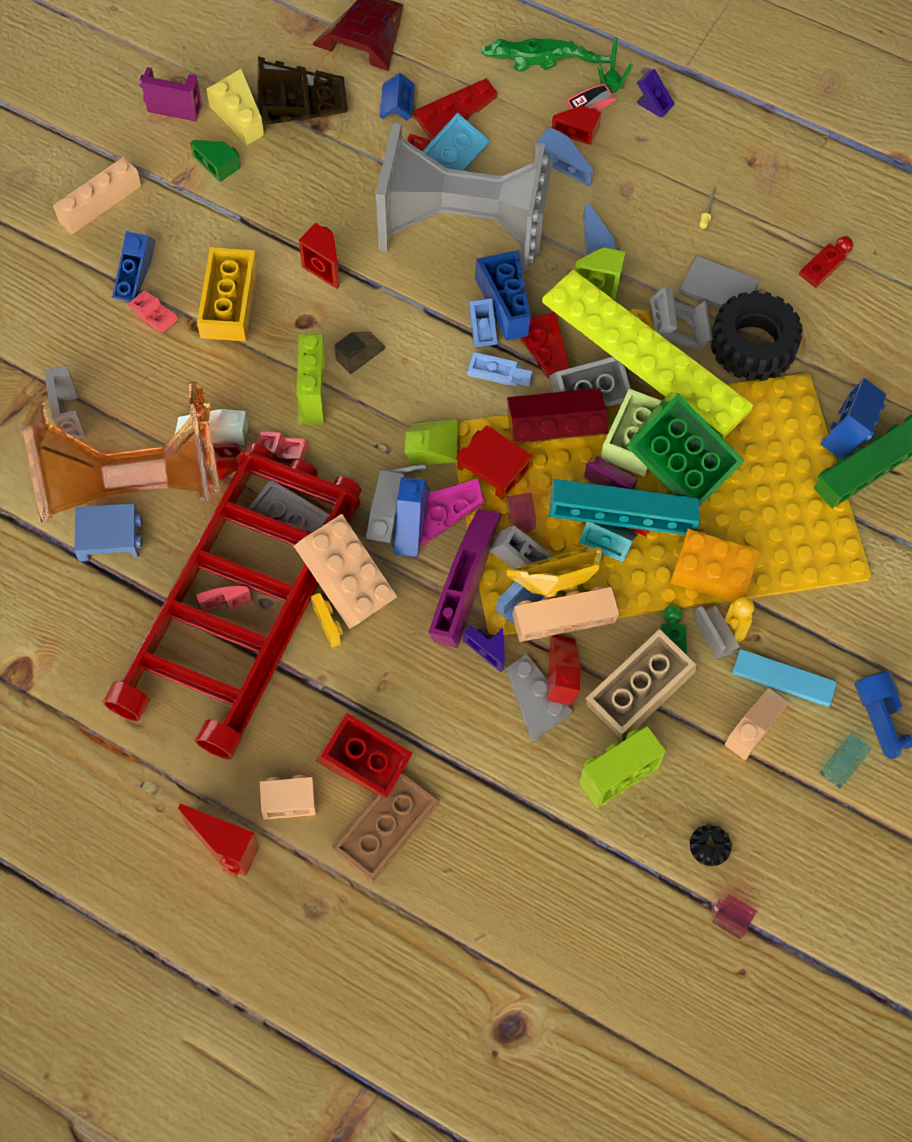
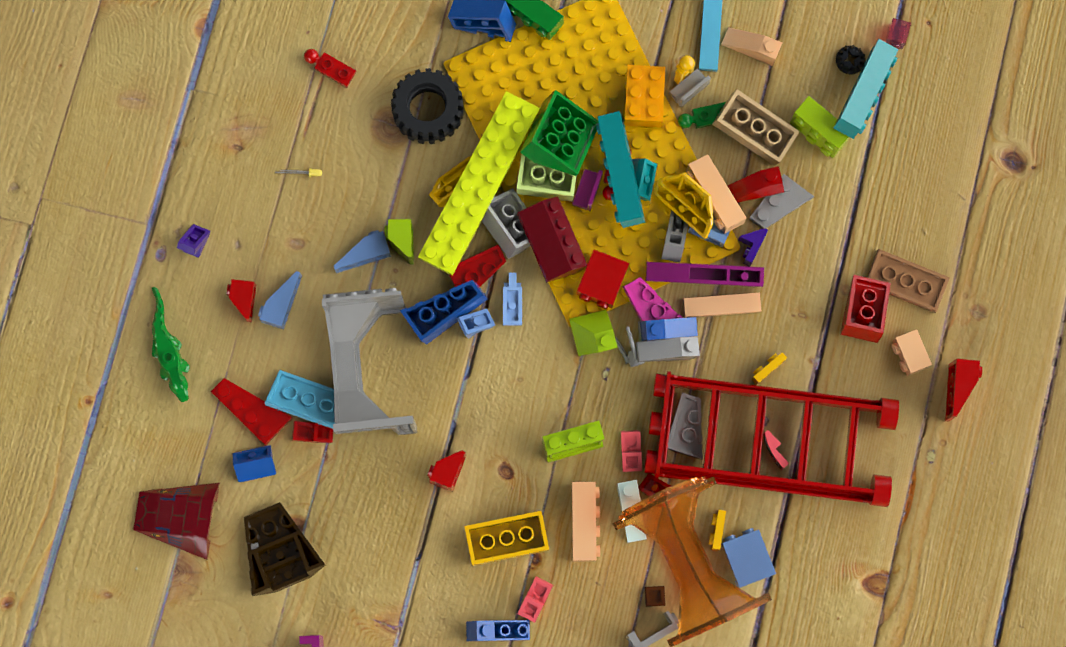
camera: 105 degrees left, 15 degrees up
green slope [190,140,240,182] -> none
light yellow wedge [206,69,264,146] -> none
light nougat brick [294,514,397,629] -> none
clear smoke slope [334,332,385,374] -> none
clear pink brick [506,493,537,533] -> none
slope [566,84,616,111] -> none
green plant [598,37,633,93] -> none
light grey panel [650,287,713,351] -> none
light grey tile [679,256,759,309] -> none
none -> light nougat brick [572,482,600,562]
none -> reddish brown tile [644,586,666,607]
none -> light nougat tile [683,292,762,318]
none -> yellow plate [708,510,726,551]
none -> brick [834,39,899,139]

